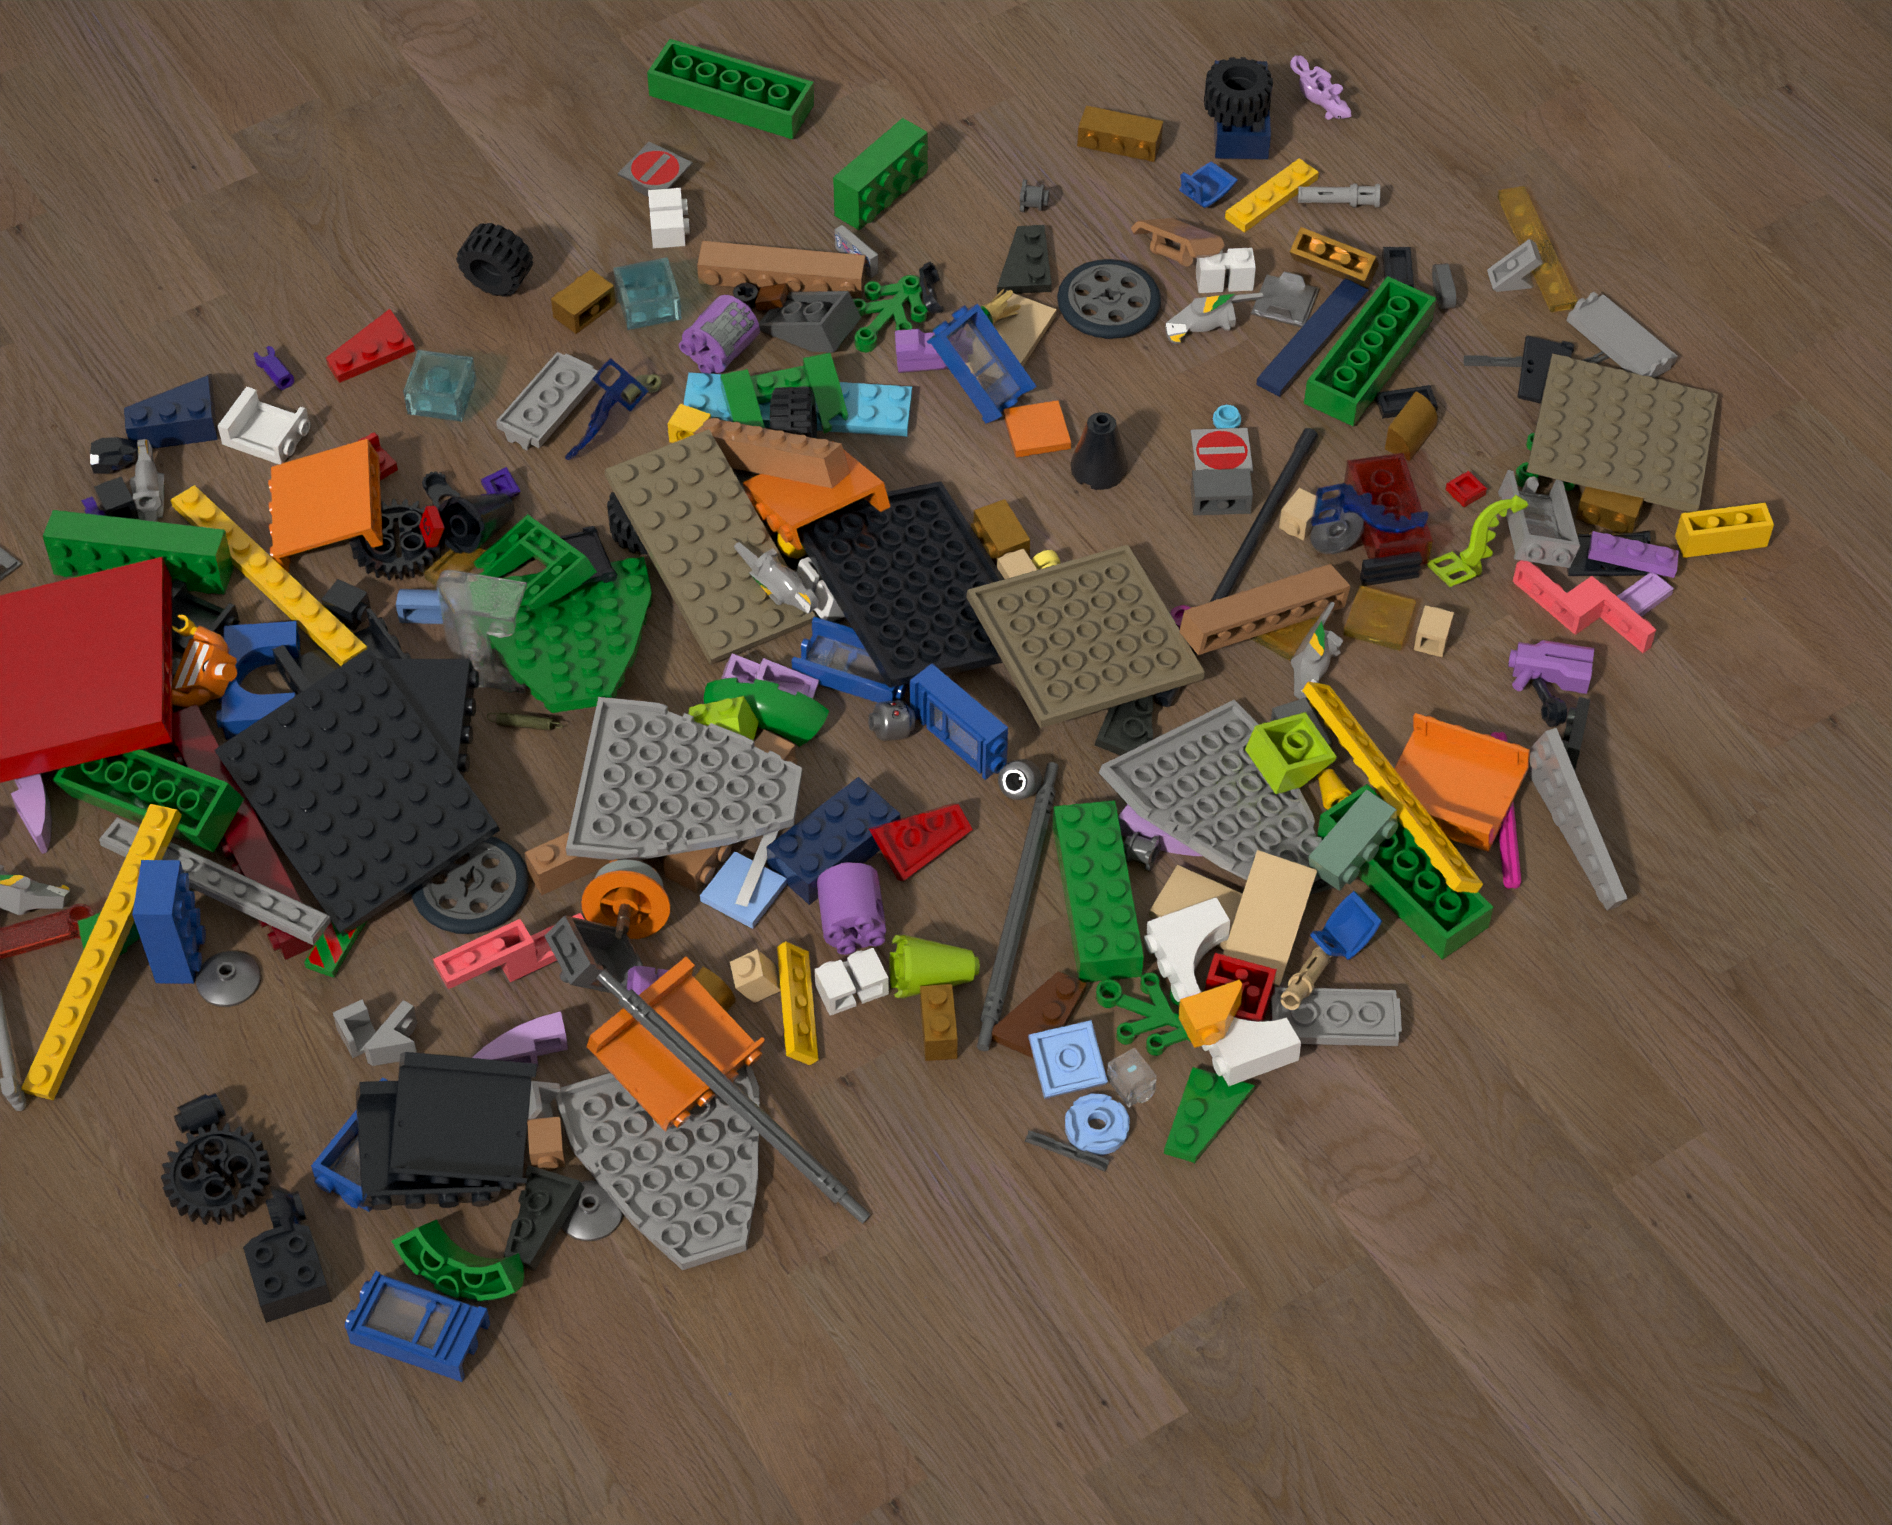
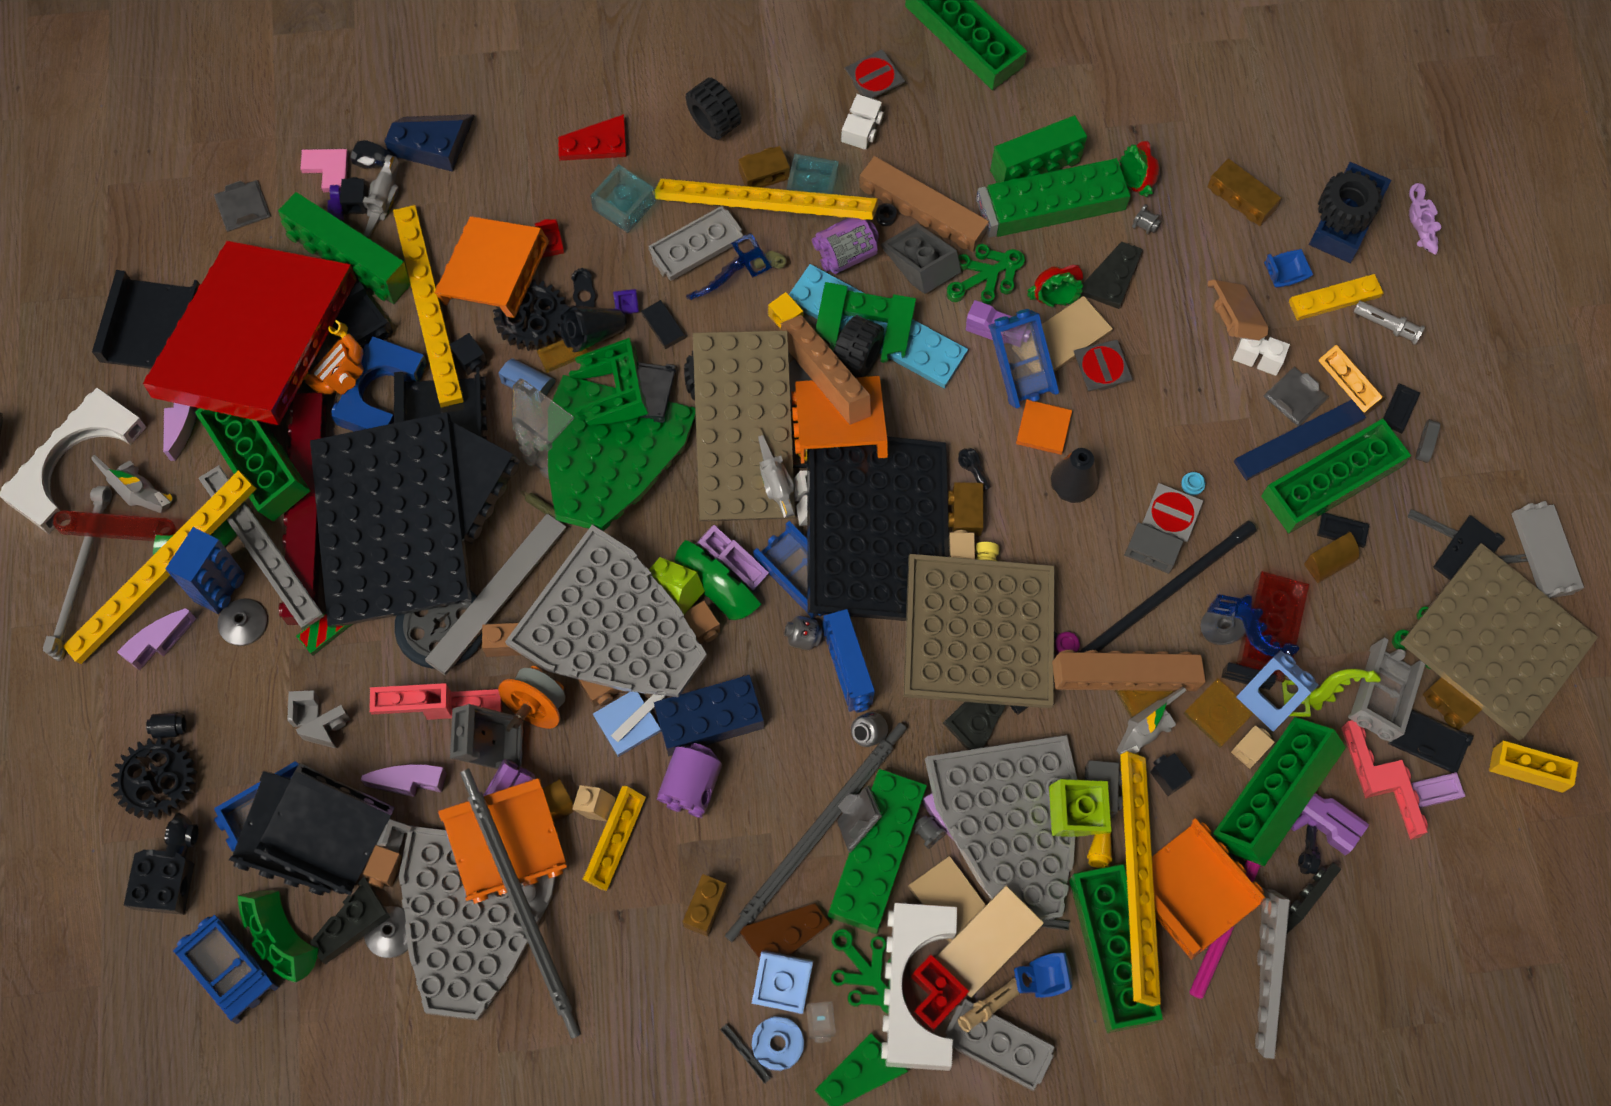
camera: 25 degrees right, 15 degrees up
white panel [218,386,310,464] -> none
dark purple bar [254,346,294,390] -> none
red tile [419,506,444,548] -> none
reddish brown tile [755,283,789,311] -> none
white piece [815,948,889,1016] -> none
red wing [869,803,973,881] -> none
lime cone [889,935,980,998] -> none
black piece [919,261,945,315] -> none
pearl gold piece [981,288,1021,324] -> none
wedge [1057,259,1161,339] -> none
light grey animal [1165,293,1264,344] -> none
light orange slope [1179,980,1242,1048] -> none
tan brick [1279,488,1324,541] -> none
sand green brick [1308,789,1398,891] -> none
red tile [1445,471,1487,507] -> none
light grey slope [1487,239,1542,292] -> none
clear yellow tile [1497,186,1578,312] -> none
medium lavender plate [1588,531,1679,578] -> none
none -> lavender slope [117,608,196,670]
none -> bright pink tile [301,149,348,192]
none -> light grey tile [425,514,566,676]
none -> black tile [641,300,685,349]
none -> yellow plate [654,179,878,220]
none -> flat silver piece [837,785,882,853]
none -> black plate [958,448,991,492]
none -> green brick [987,158,1130,237]
none -> green hair [1027,264,1083,308]
none -> piece [1074,340,1132,392]
none -> green hair [1119,141,1160,197]
none -> black brick [1150,753,1193,796]
none -> green brick [1213,717,1346,867]
none -> medium blue window [1237,651,1319,732]

